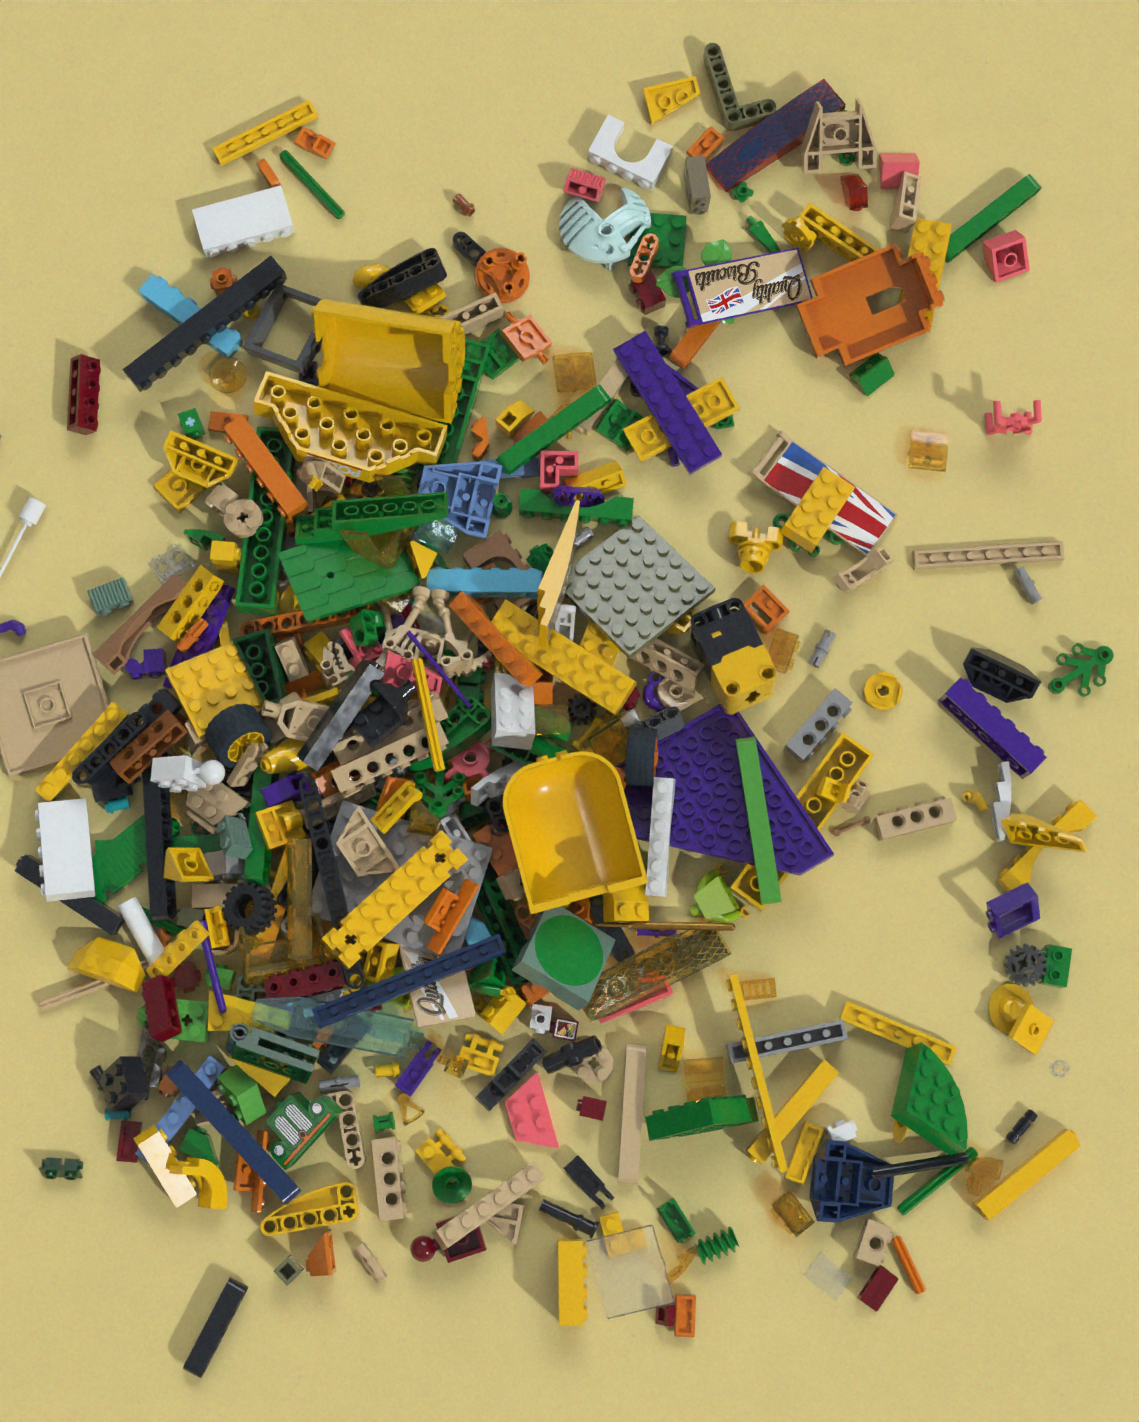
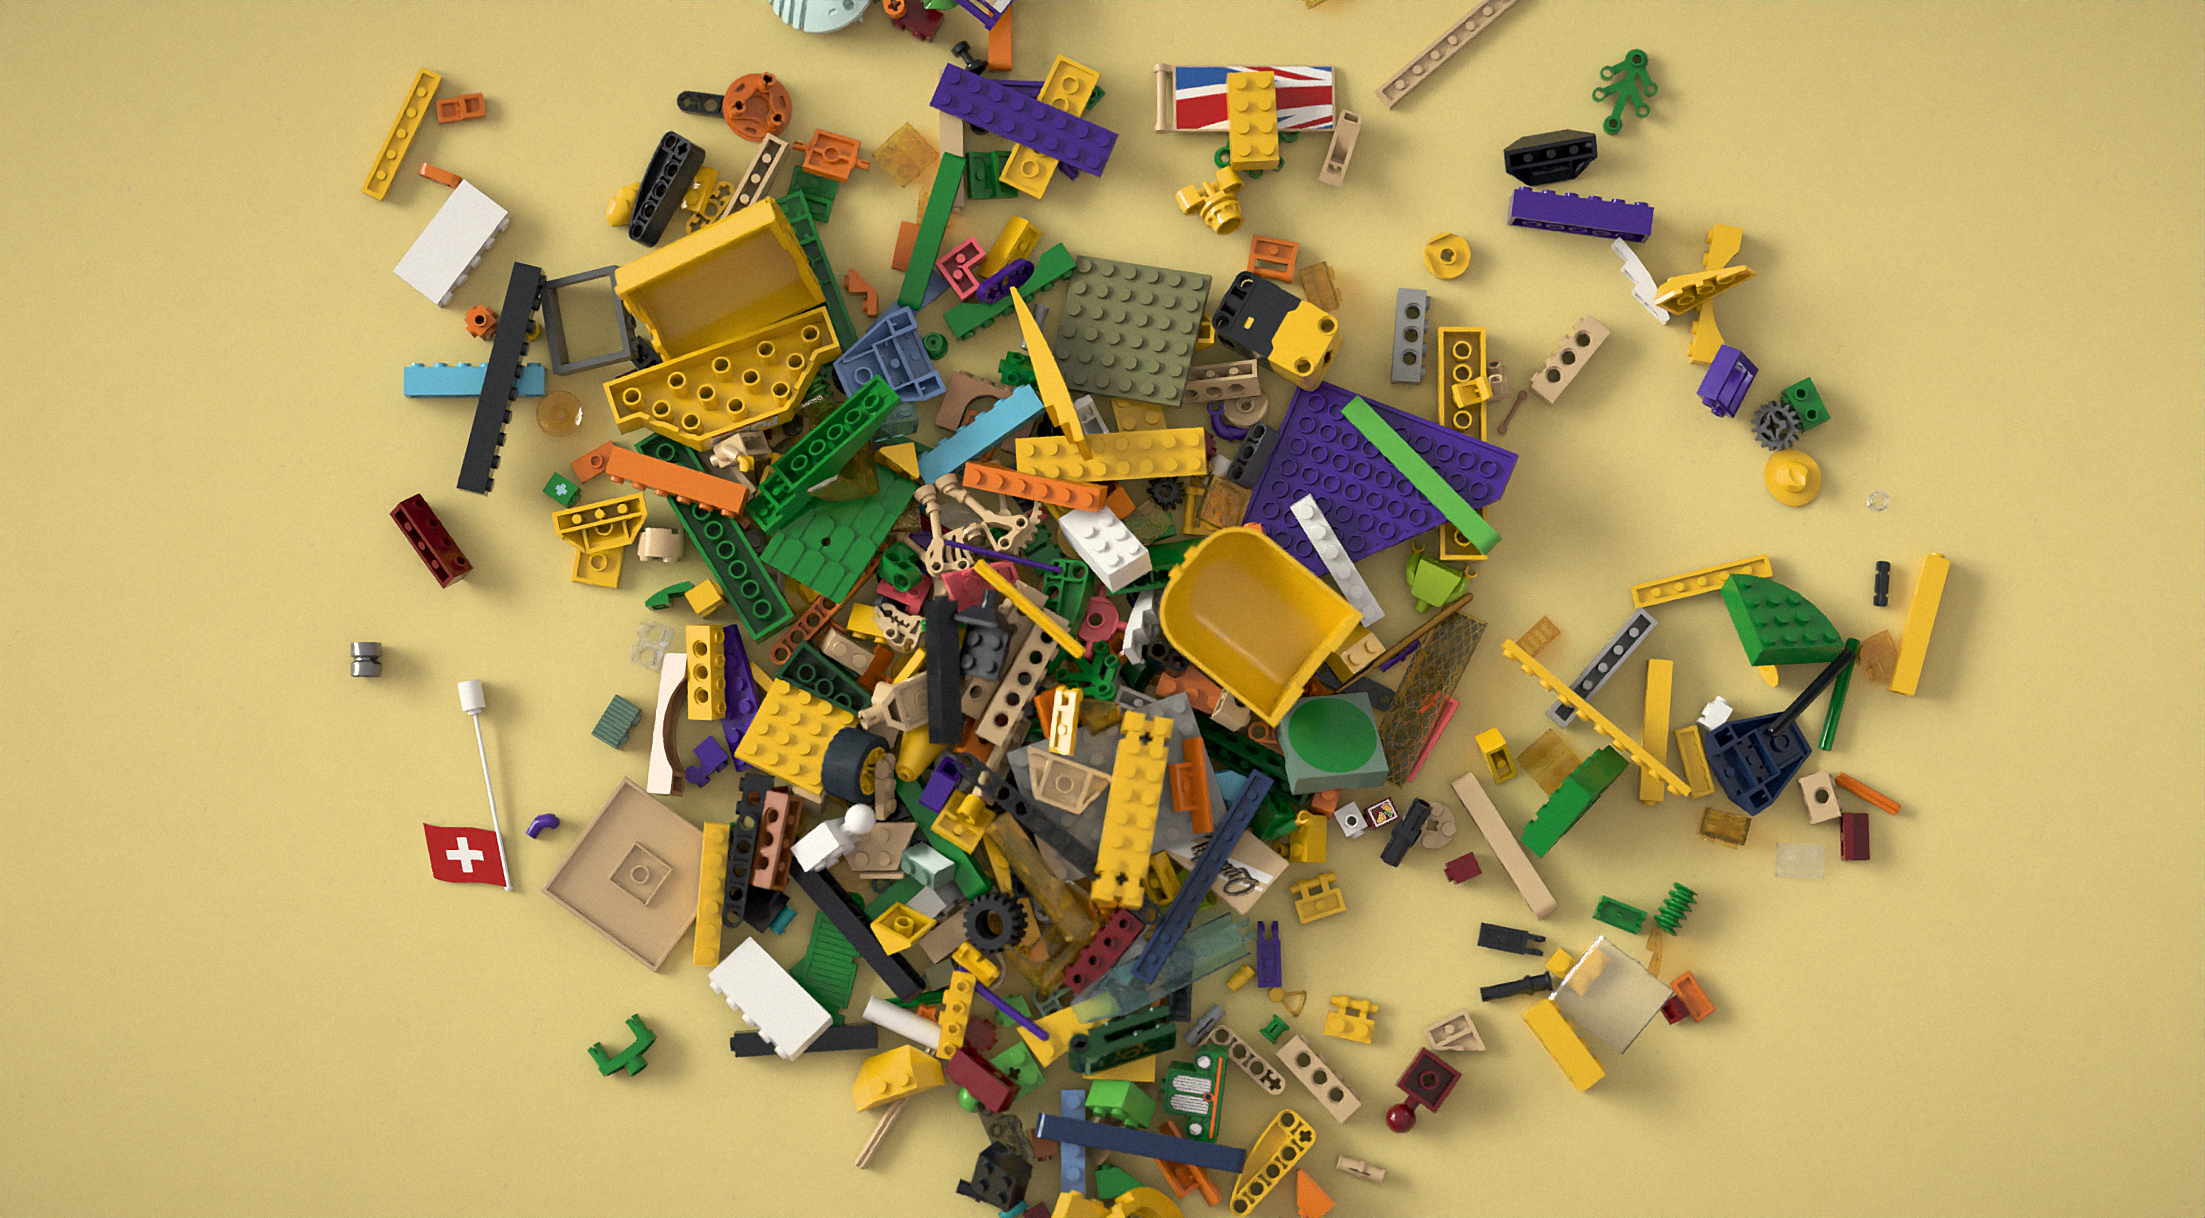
camera: 30 degrees left, 5 degrees up
orange axle [176,618,208,653] -> none
tan plate [224,499,263,538] -> none
green axle [279,150,345,219] -> none
tan arch [432,1162,546,1250] -> none
green dish [432,1166,472,1203] -> none
clear yellow plate [436,1053,469,1079] -> none
dark orange pin [452,193,475,217] -> none
black slope [475,1038,547,1111] -> none
yellow slope [495,399,535,439] -> none
coral wing [505,1073,559,1148] -> none
black wheel [625,727,658,786] -> none
light grey pin [808,629,836,668] -> none
yellow arm [962,790,988,812] -> none
yellow plate [1008,1002,1054,1055] -> none
light grey pin [1013,566,1042,604] -> none

